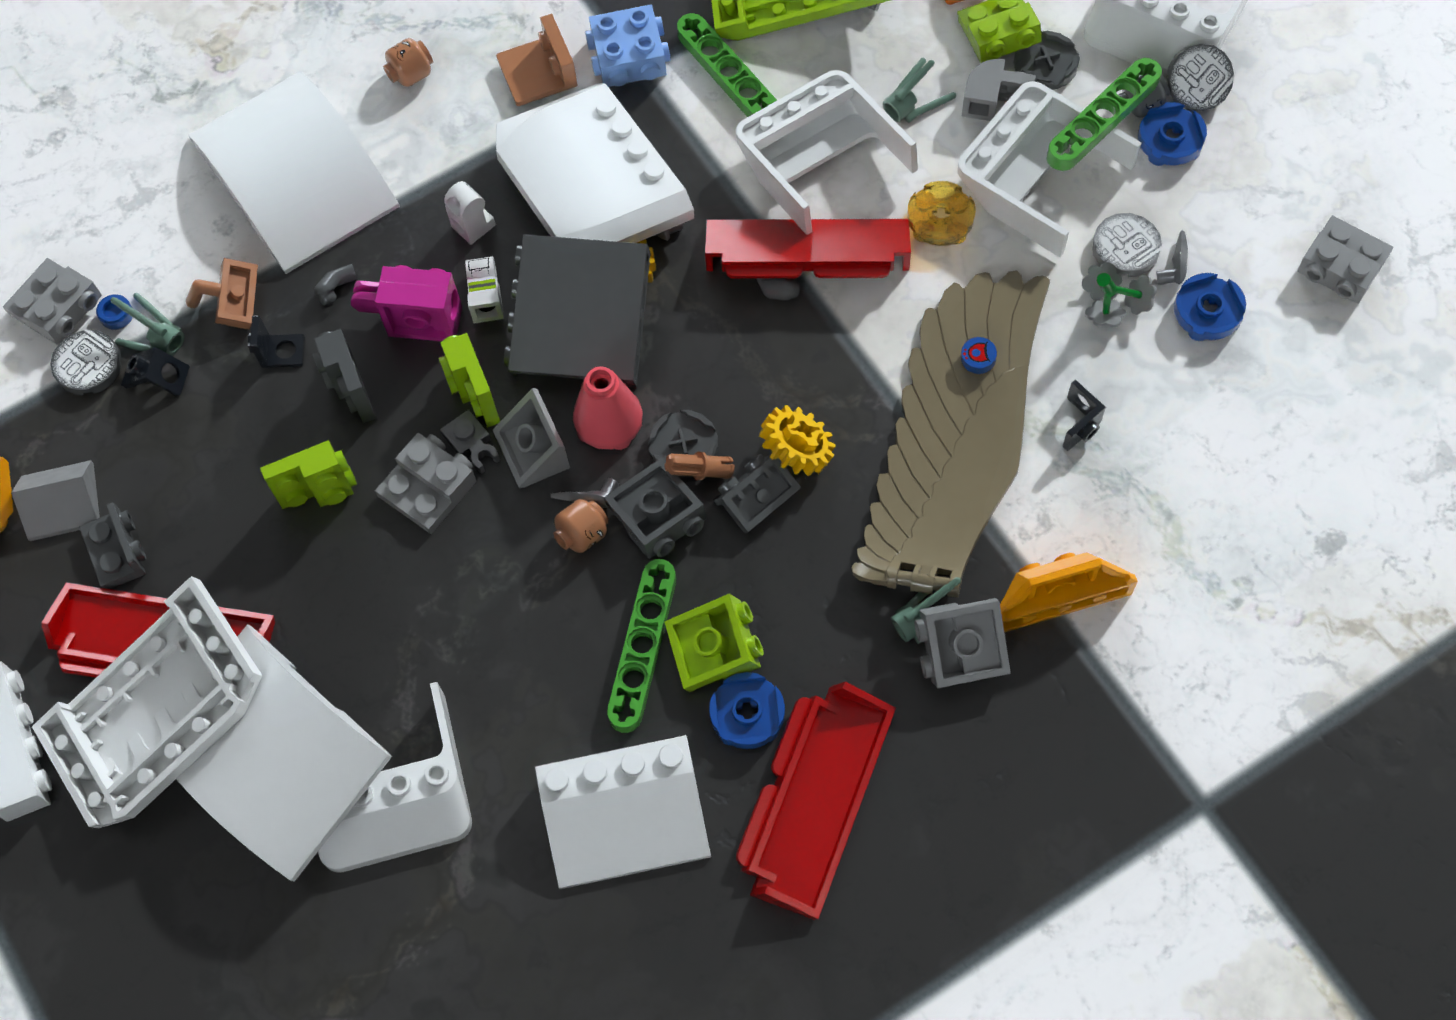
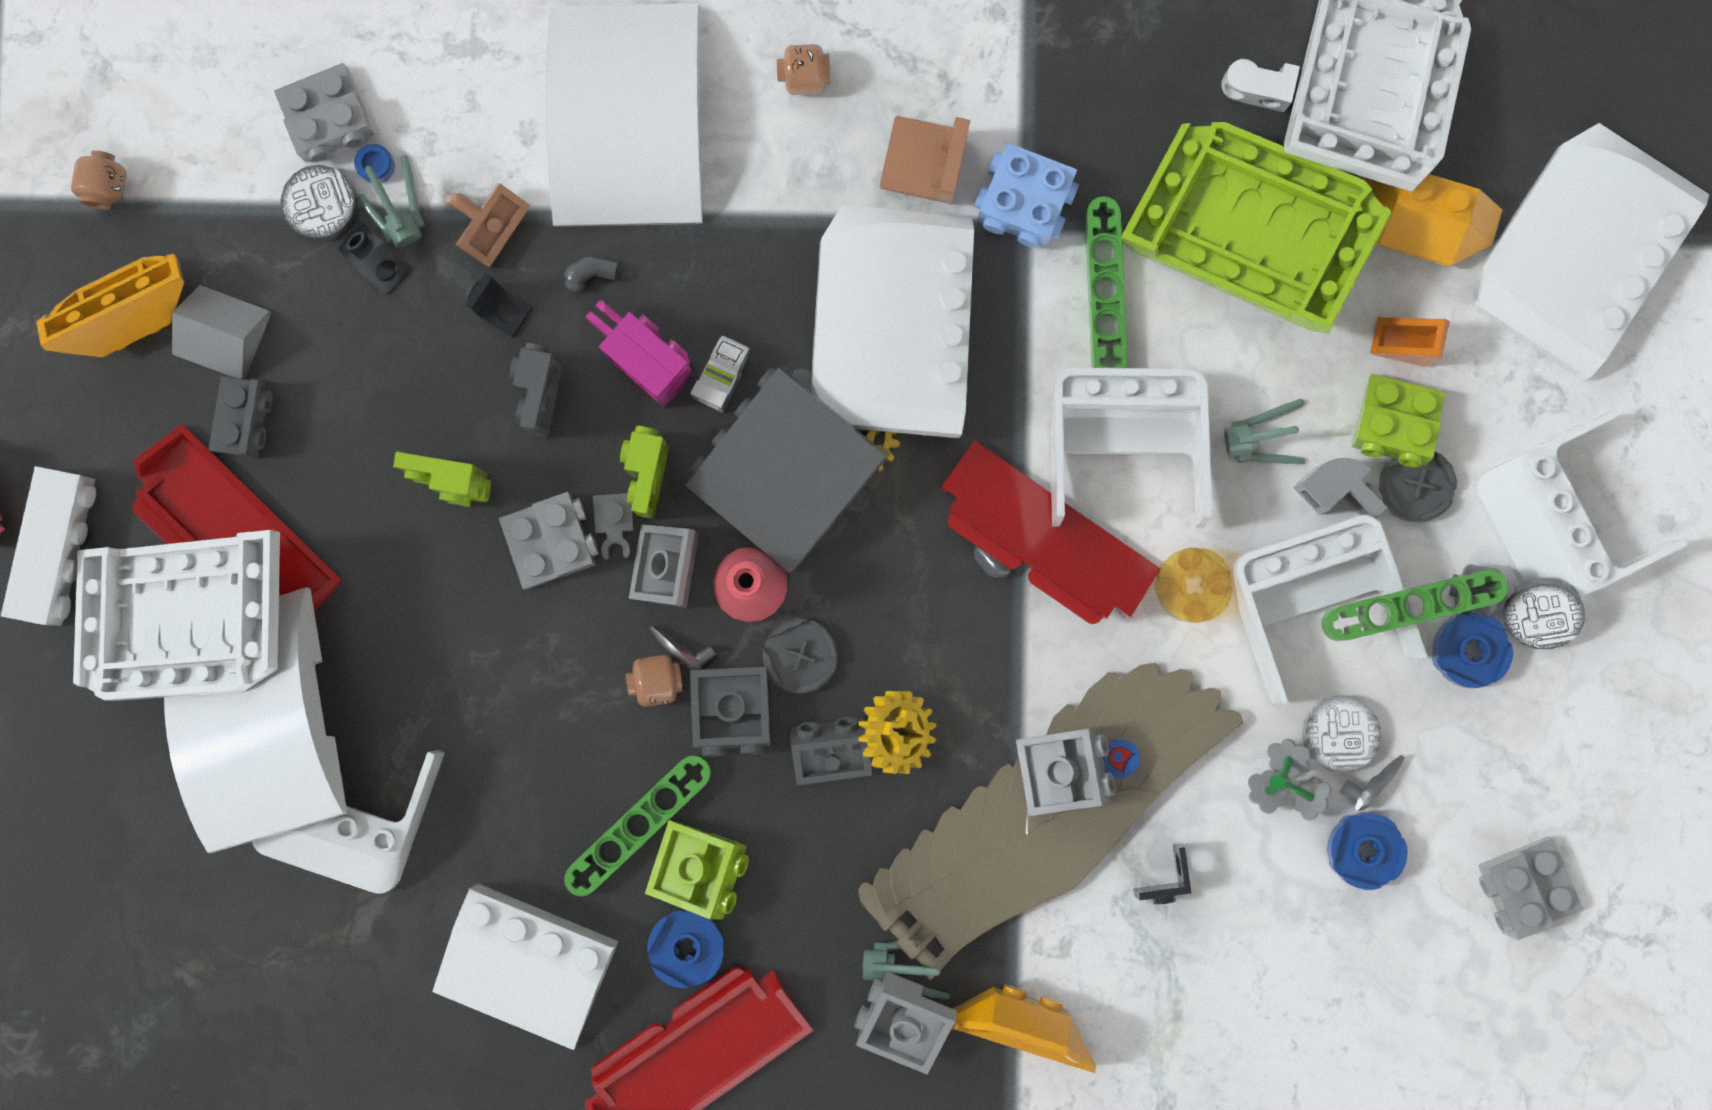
camera: 25 degrees right, 20 degrees up
white leg [444,181,496,245] -> none
nougat axle [664,451,735,480] -> none
none -> light grey plate [1016,727,1115,816]

